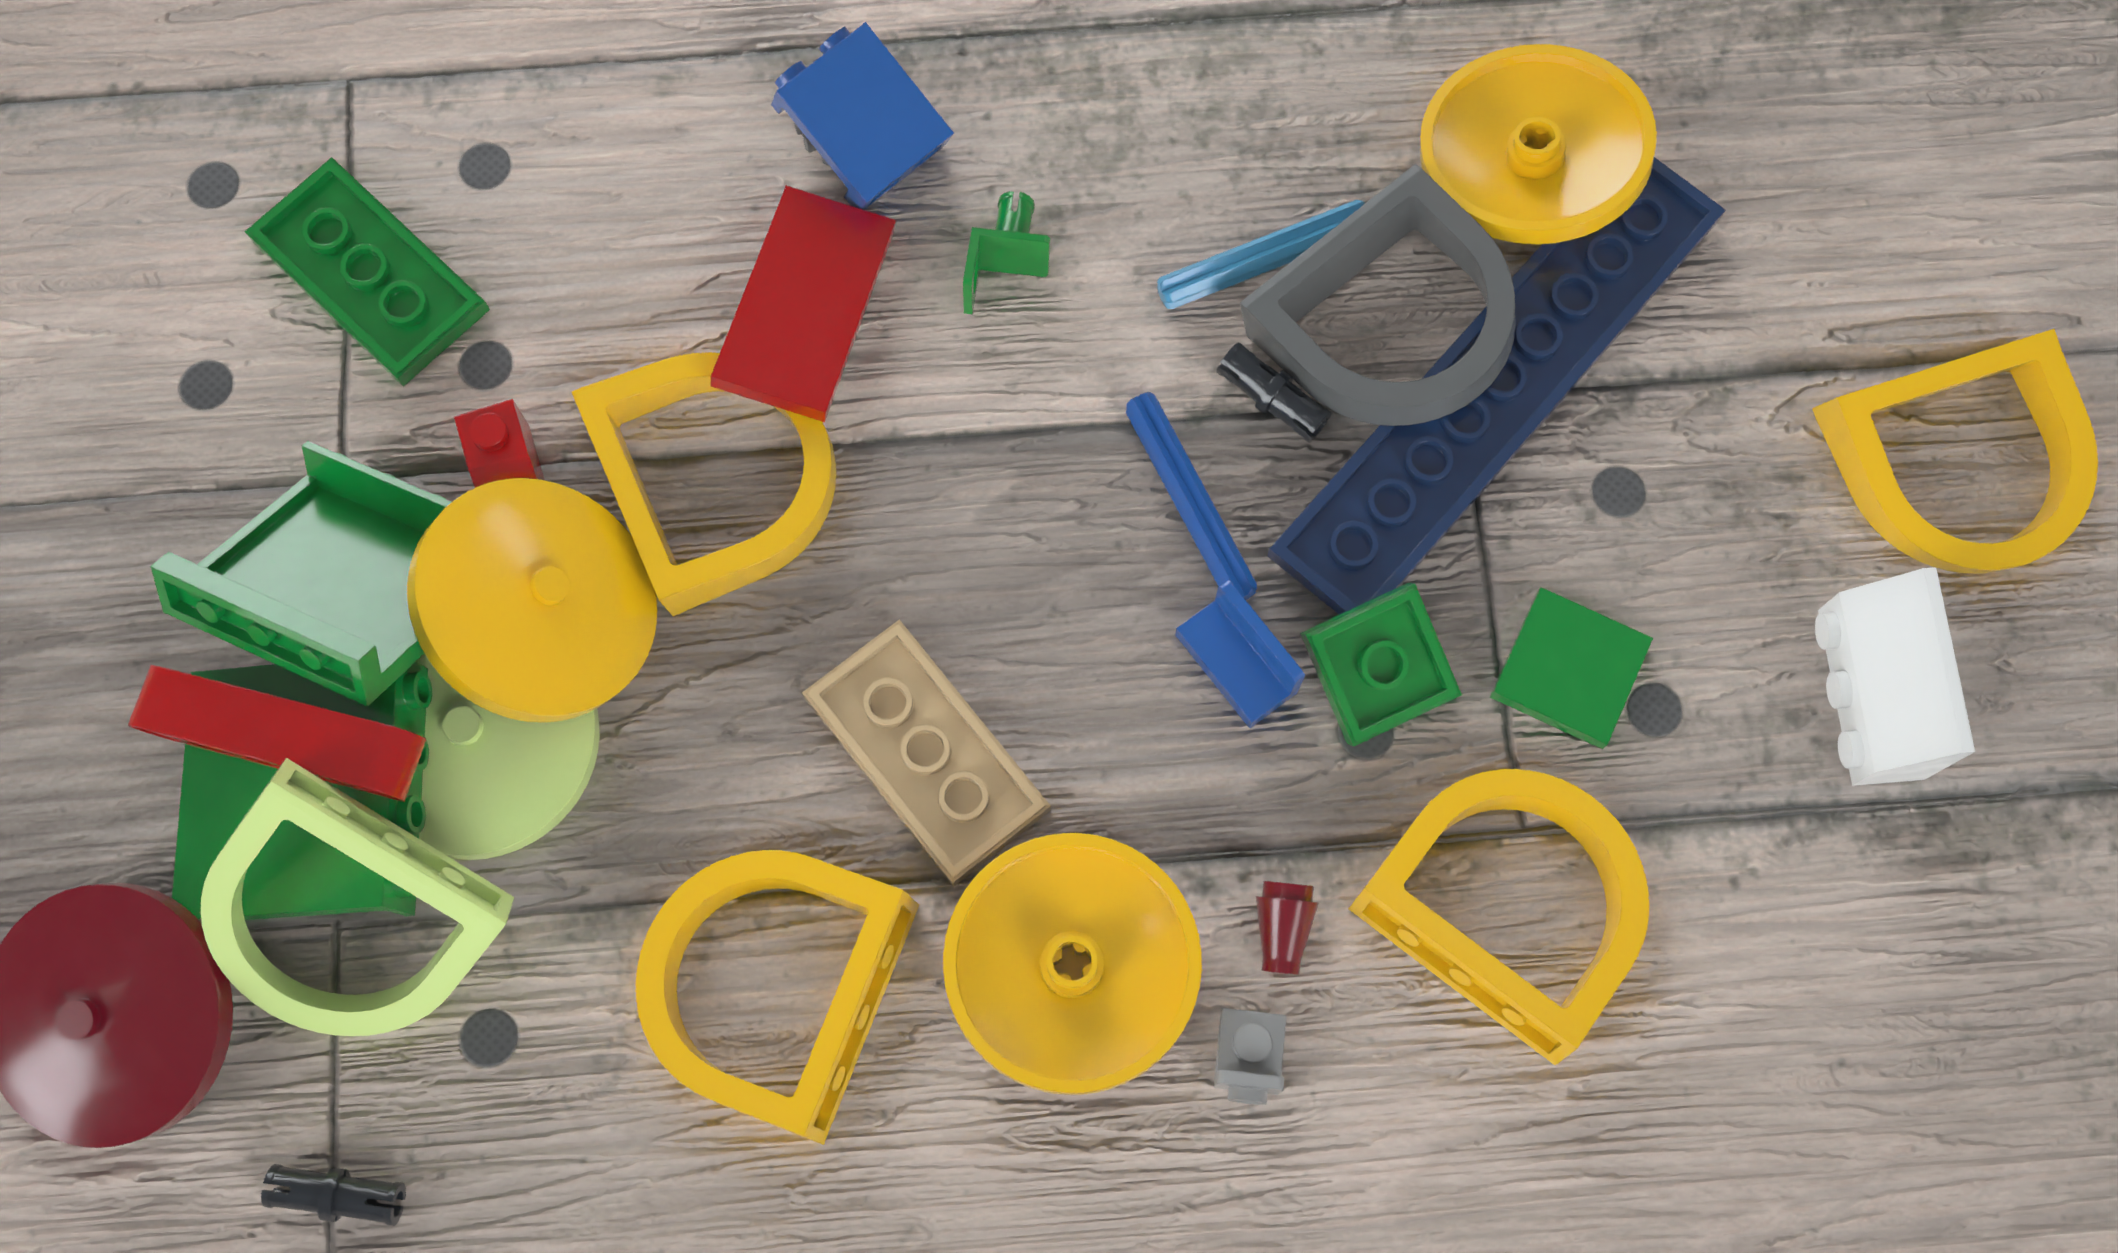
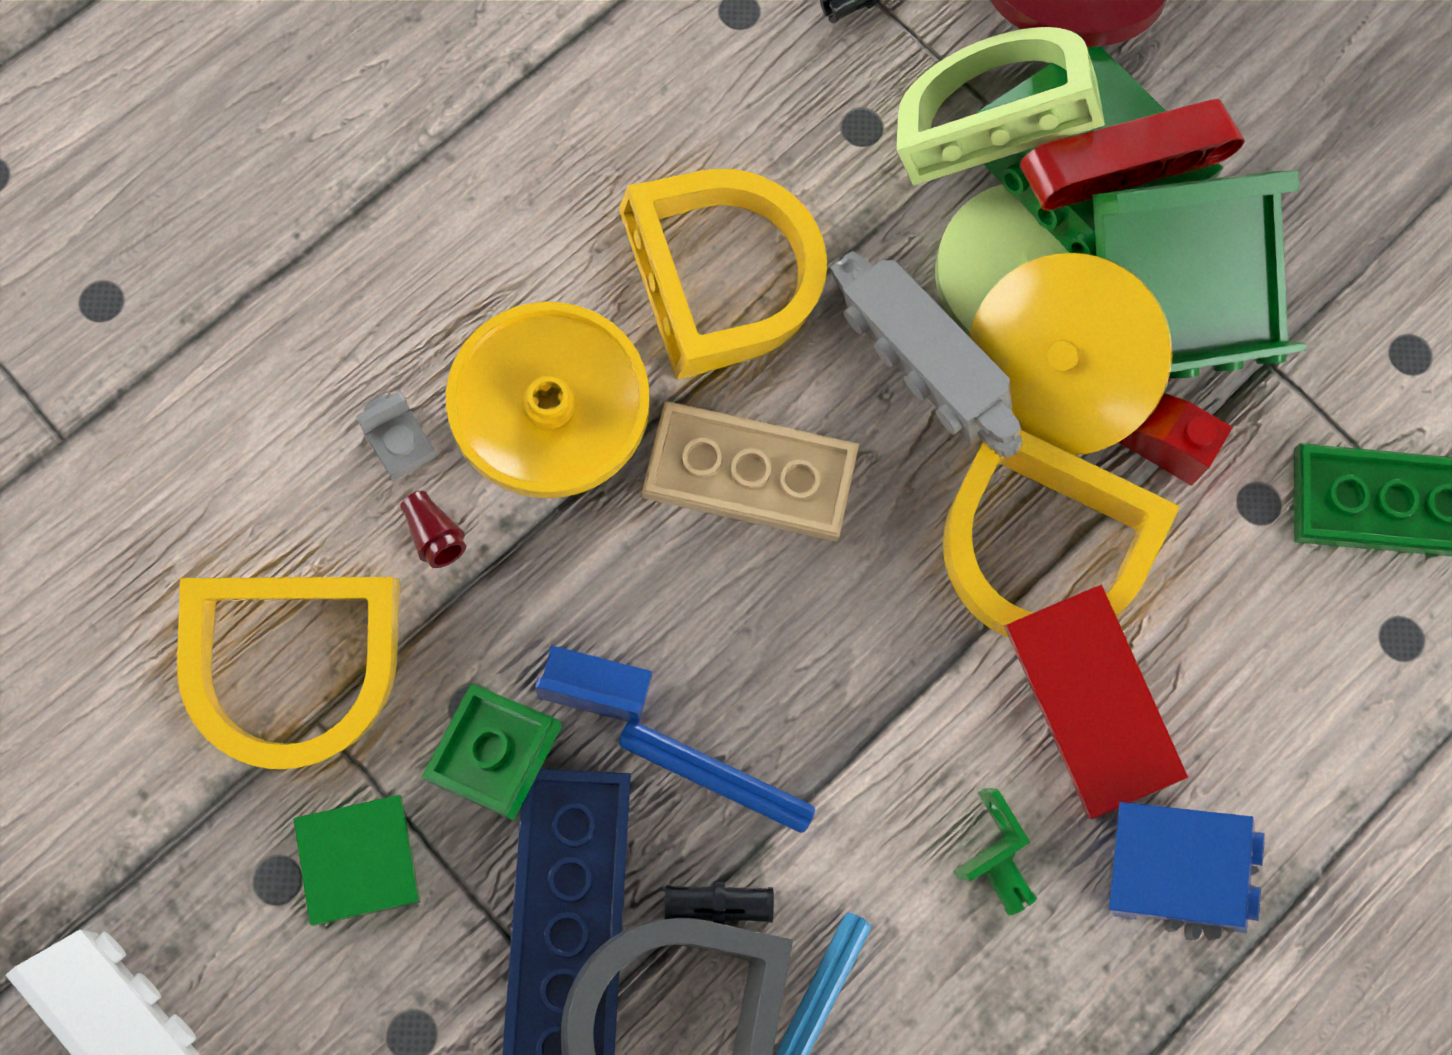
camera: 135 degrees right, 0 degrees up
none -> light grey hinge [830,251,1022,459]

